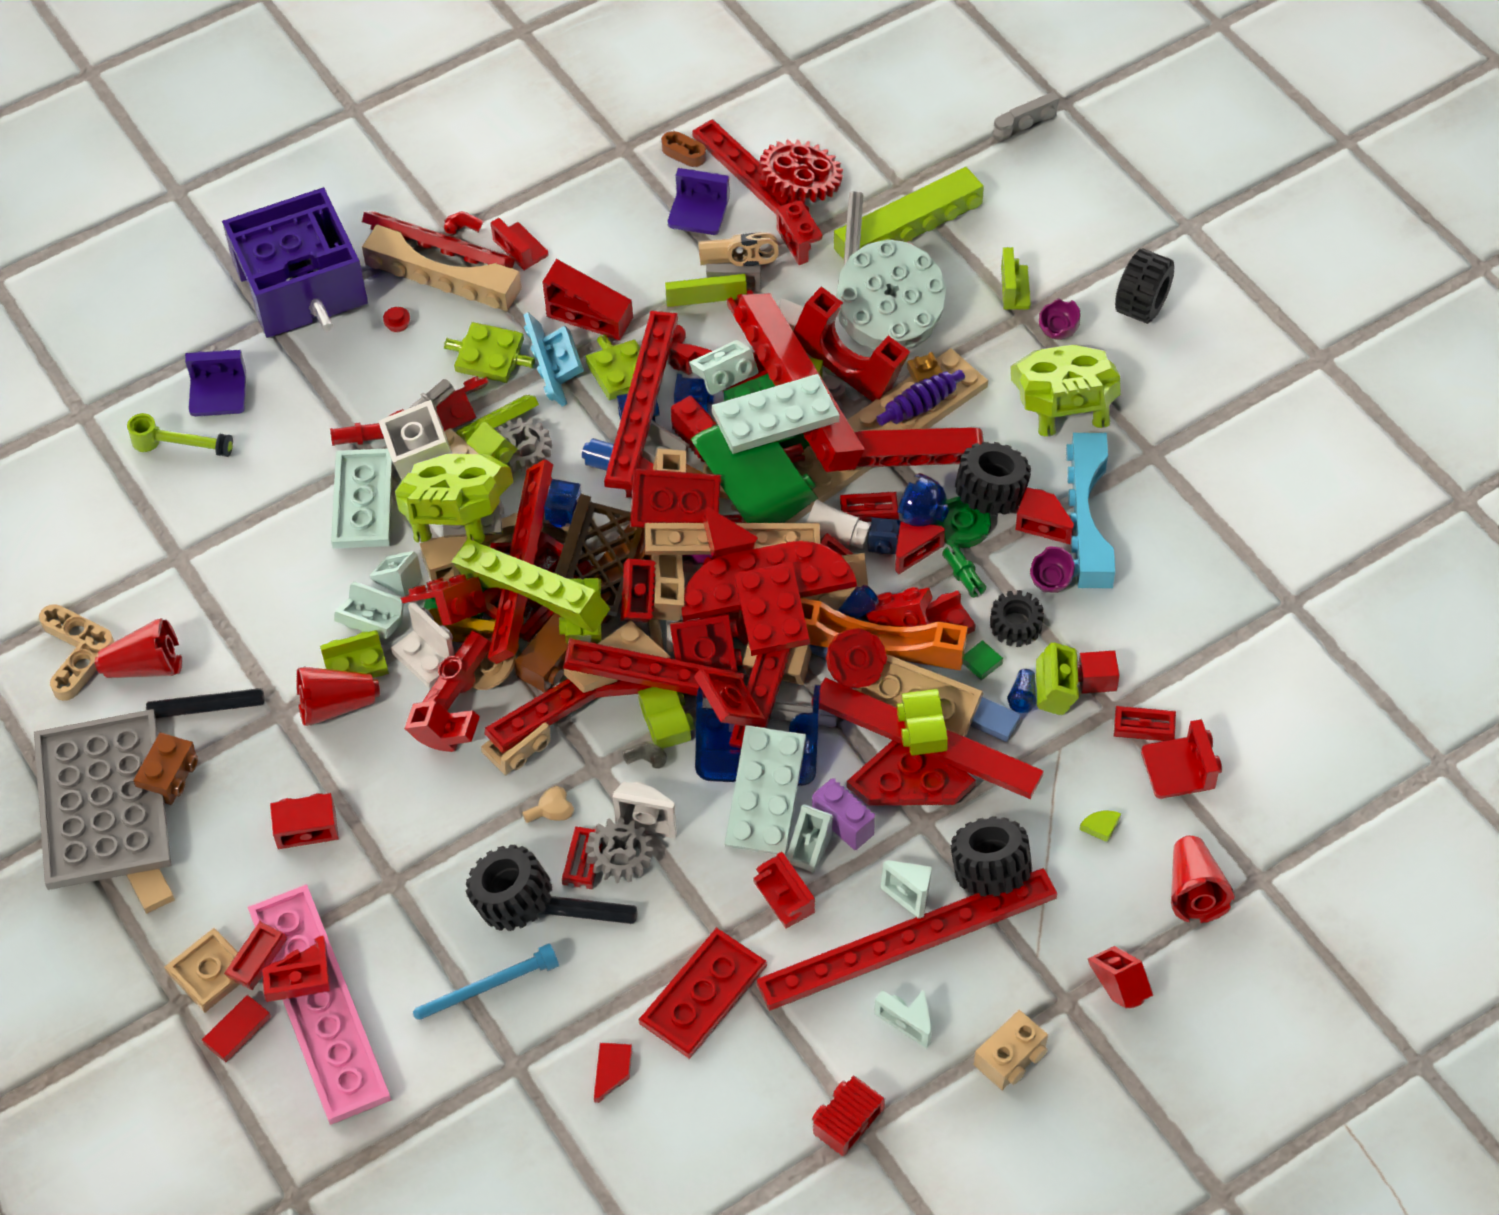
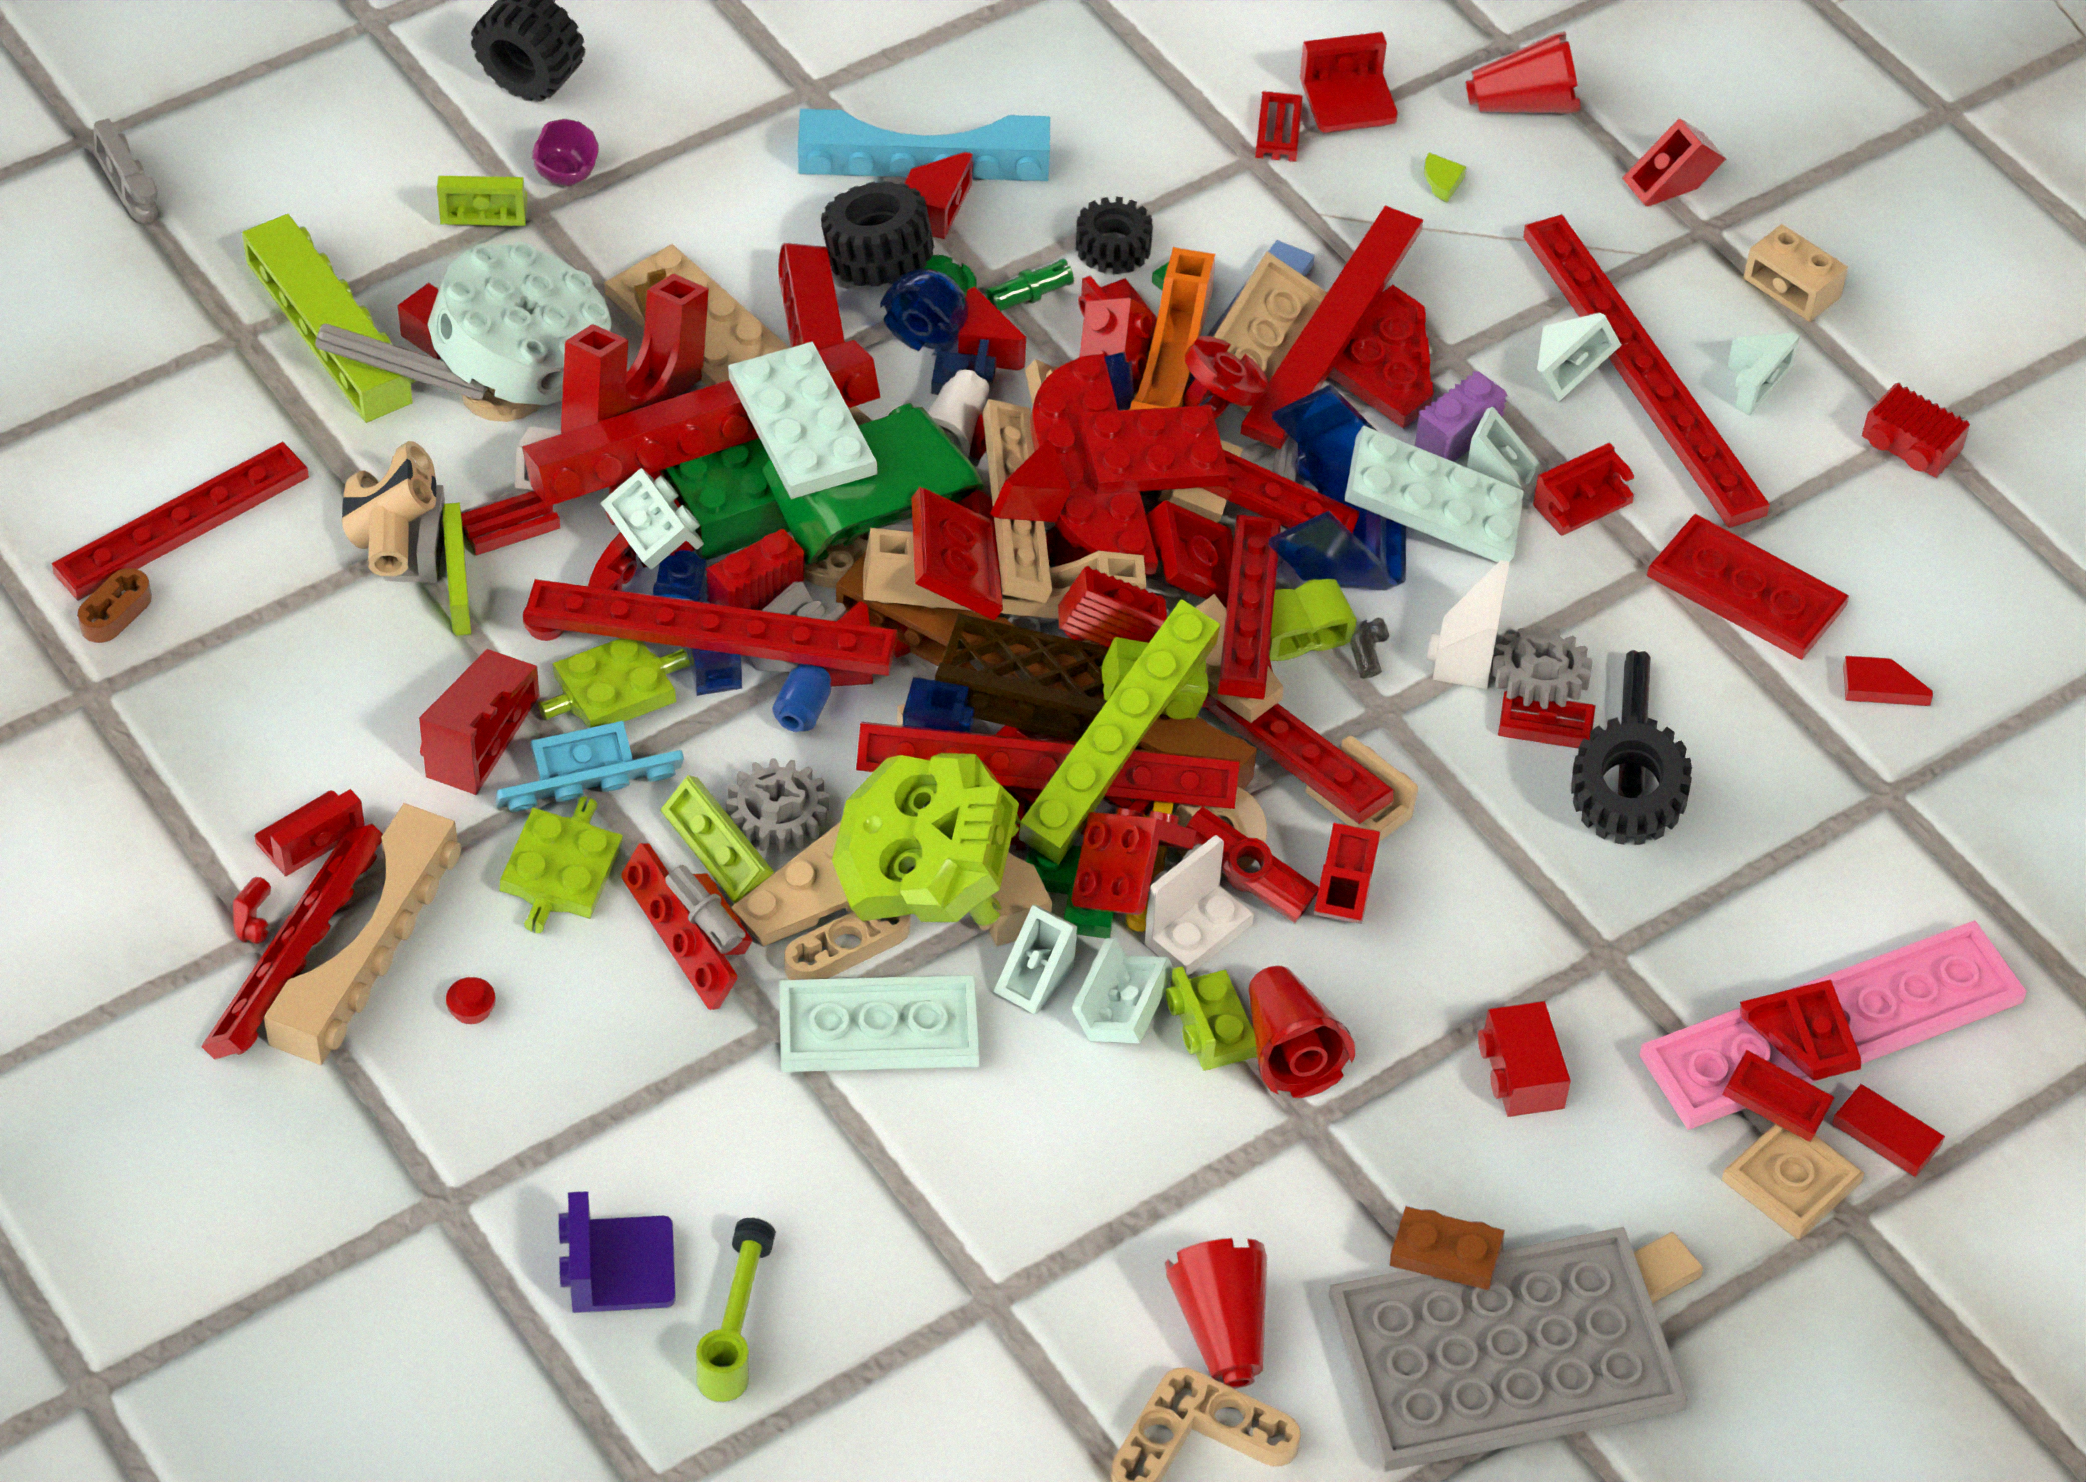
camera: 95 degrees left, 5 degrees down
black axle [146,688,265,718] -> none
dark purple piece [222,187,368,338] -> none
red pin [330,423,384,446] -> none
white brick [378,400,452,480] -> none
dark azure piece [413,943,559,1020] -> none
lime brick [466,421,518,464] -> none
tan rock [522,786,574,823] -> none
dark purple bracket [667,168,730,235] -> none
red tile [694,669,766,727] -> none
red gear [758,139,843,203] -> none
red bracket [777,200,823,265] -> none
red tile [840,492,899,522] -> none
dark purple piece [876,369,965,426] -> none
lime brick [897,689,948,756] -> none
black tyre [950,817,1033,897] -> none
clear blue cone [1007,669,1037,713] -> none
lime brick [1010,345,1121,437] -> none
magenta hair [1030,546,1075,593] -> none
lime brick [1036,642,1079,715] -> none
red brick [1077,650,1120,694] -> none

